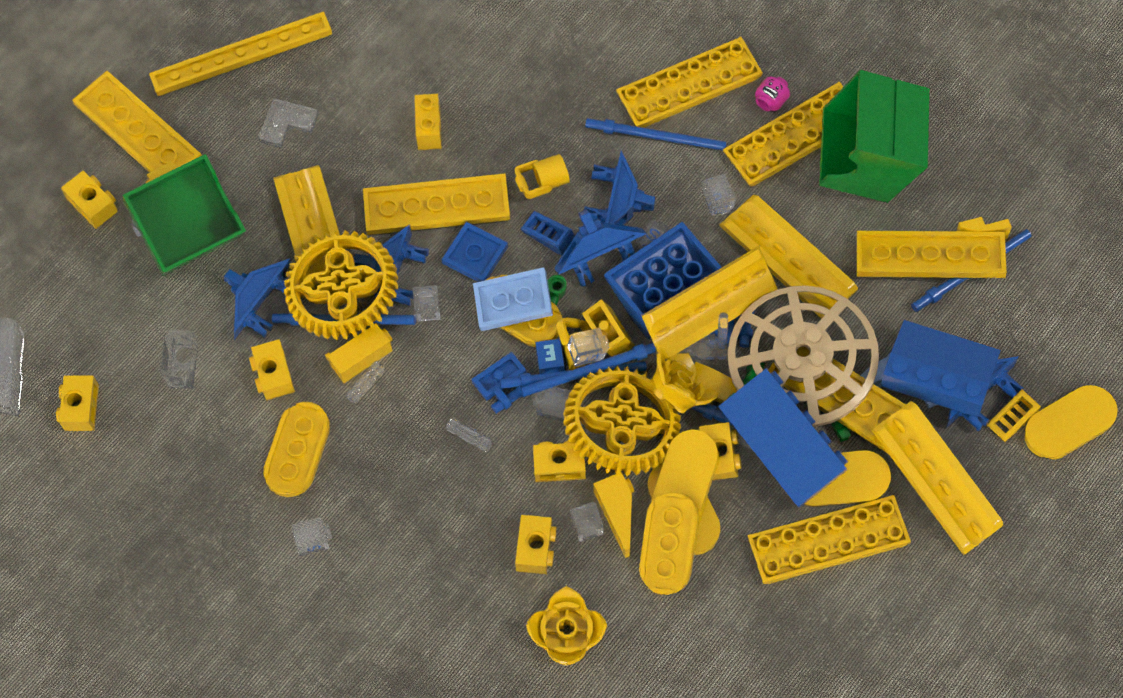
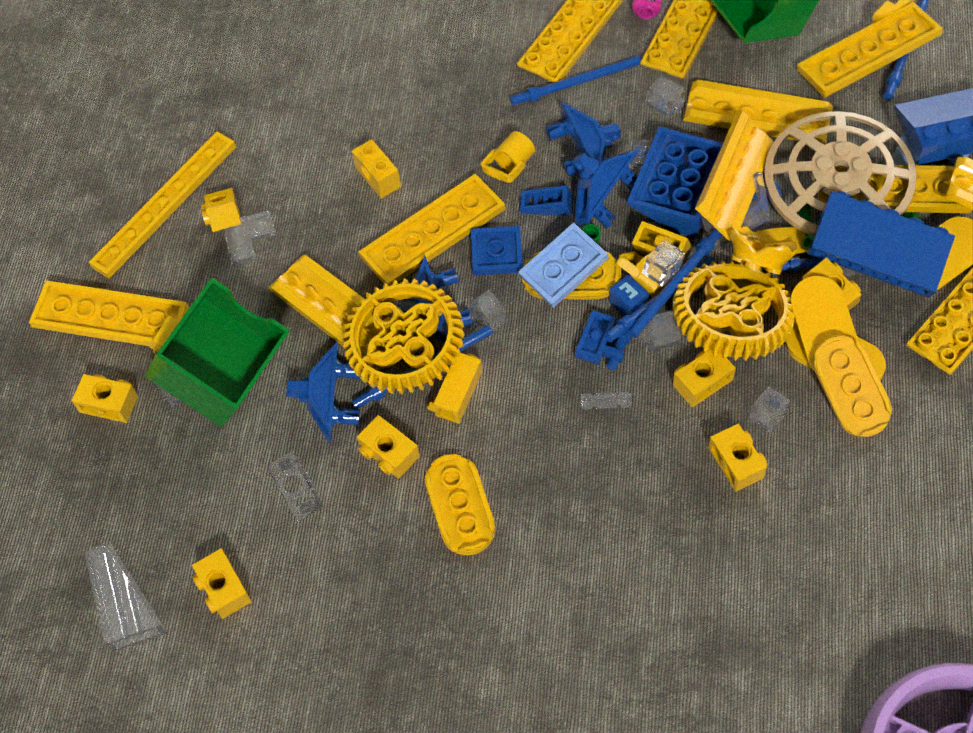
camera: 30 degrees left, 5 degrees down
clear brick [291,517,333,556] -> none
clear axle [346,361,386,404] -> none
yellow brick [526,586,607,666] -> none
yellow slope [593,472,634,558] -> none
none -> yellow brick [201,188,241,232]

